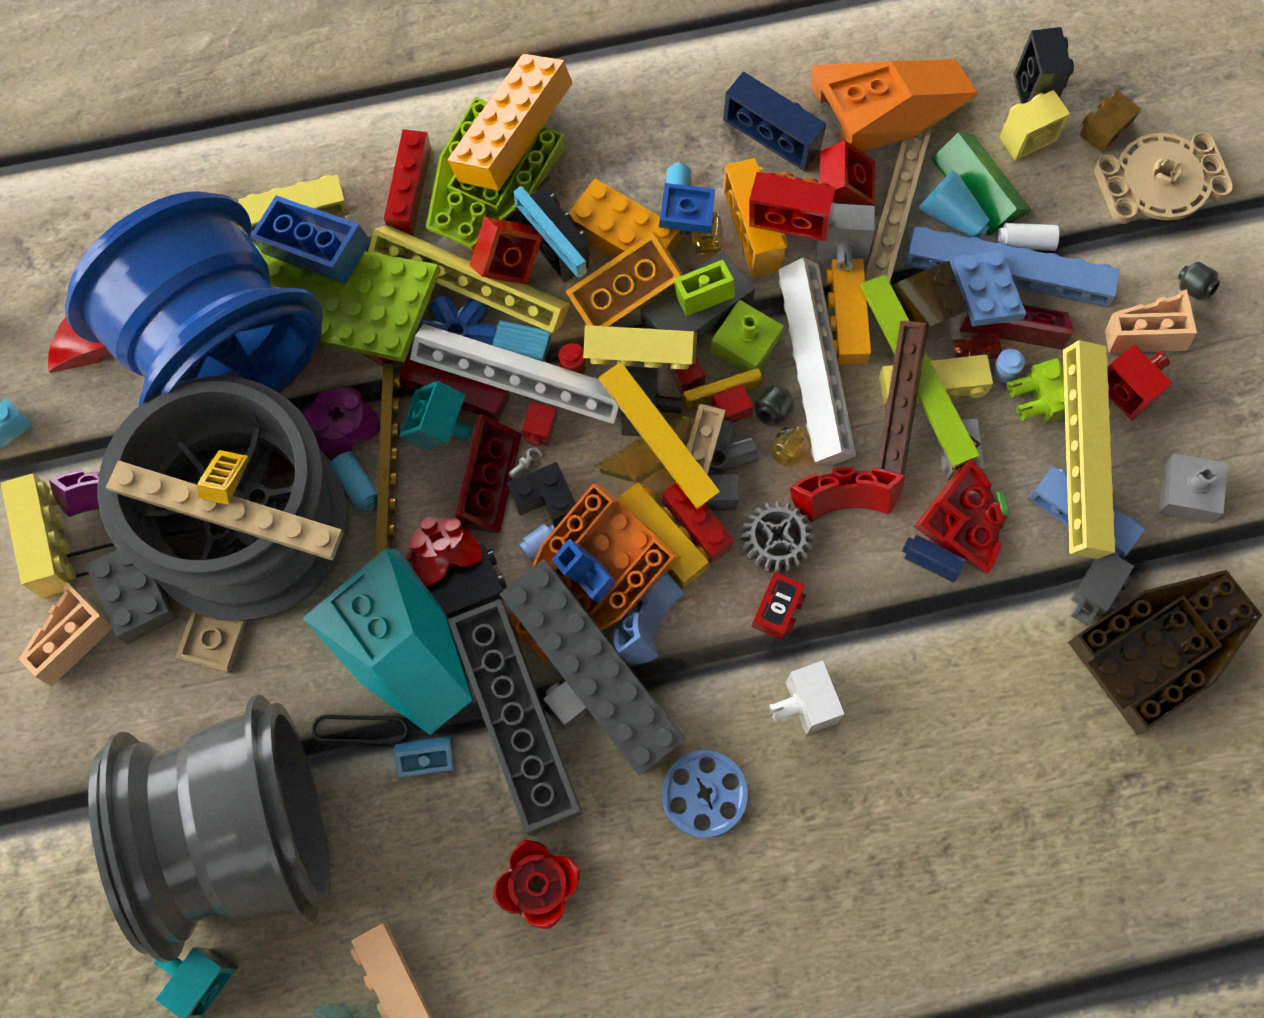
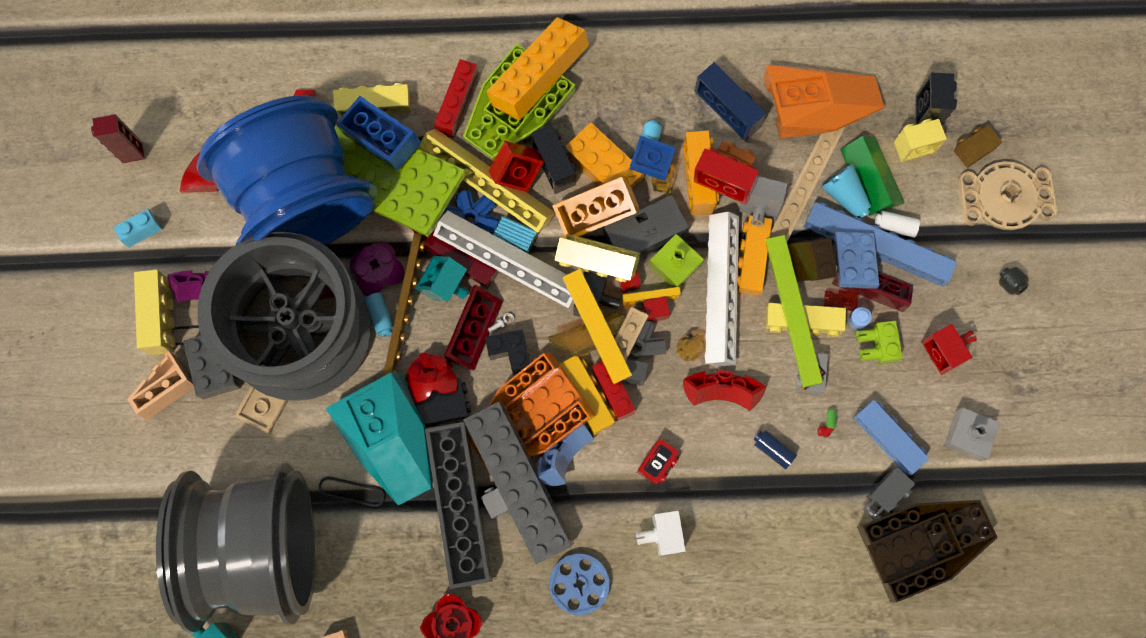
camera: 10 degrees right, 5 degrees up
tan plate [106,460,343,561] -> none
yellow slope [197,450,249,505] -> none
dark azure slope [394,736,455,778] -> none
medium azure tile [514,186,586,278] -> none
light blue brick [519,523,555,562] -> none
red brick [521,401,558,446] -> none
blue brick [552,539,616,603] -> none
red brick [559,343,586,375] -> none
lime brick [674,260,735,317] -> none
light grey gear [740,501,814,573] -> none
pearl dark grey head [754,386,794,425] -> none
red brick [819,140,875,206] -> none
reddish brown tile [877,320,929,476] -> none
red brick [913,459,1003,574] -> none
light yellow brick [1063,340,1116,559] -> none
light nougat wedge [1105,289,1197,353] -> none

